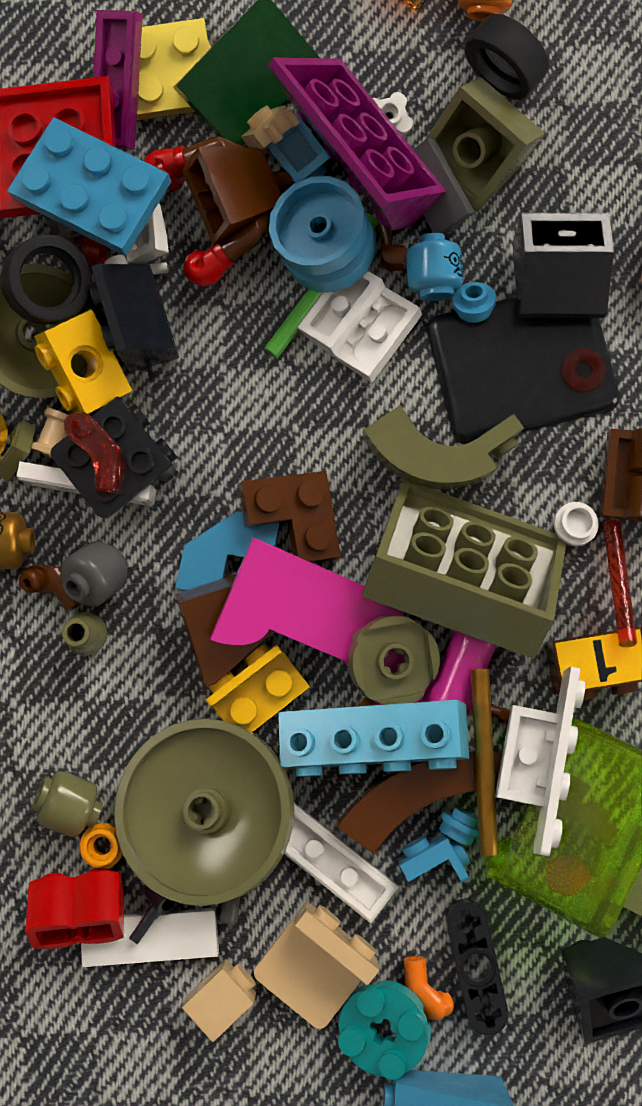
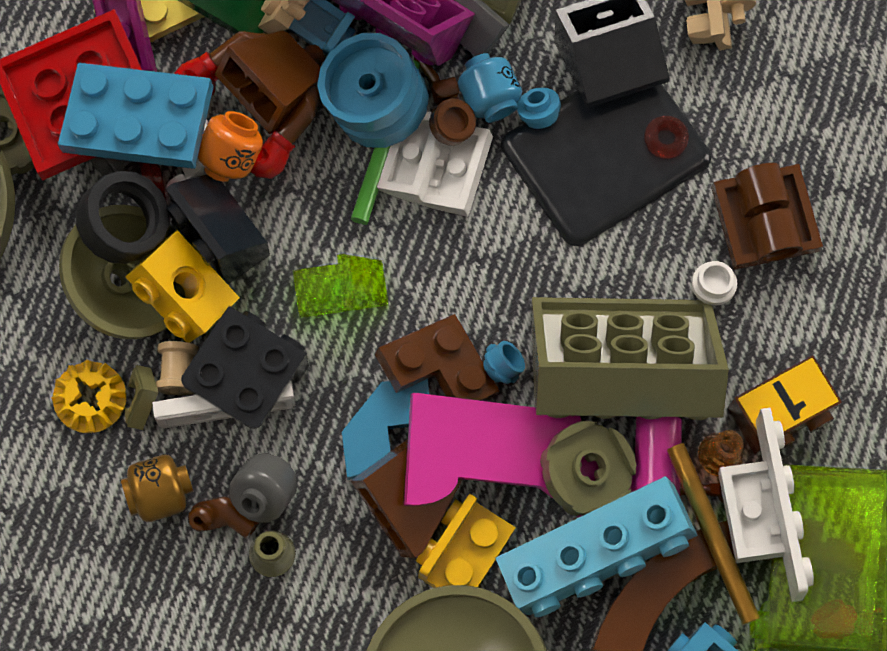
camera: 25 degrees left, 10 degrees down
clear red arm [64,412,121,493] -> none
olive arch [362,405,524,489] -> none
dark azure plate [439,806,479,846] -> none
clear red bar [603,520,637,647] -> none
none -> orange head [198,111,263,182]
none -> clear neon green slope [293,254,389,318]
none -> reddish brown tile [429,99,476,146]
none -> dark azure plate [483,341,525,384]
none -> clear orange cone [698,430,744,477]

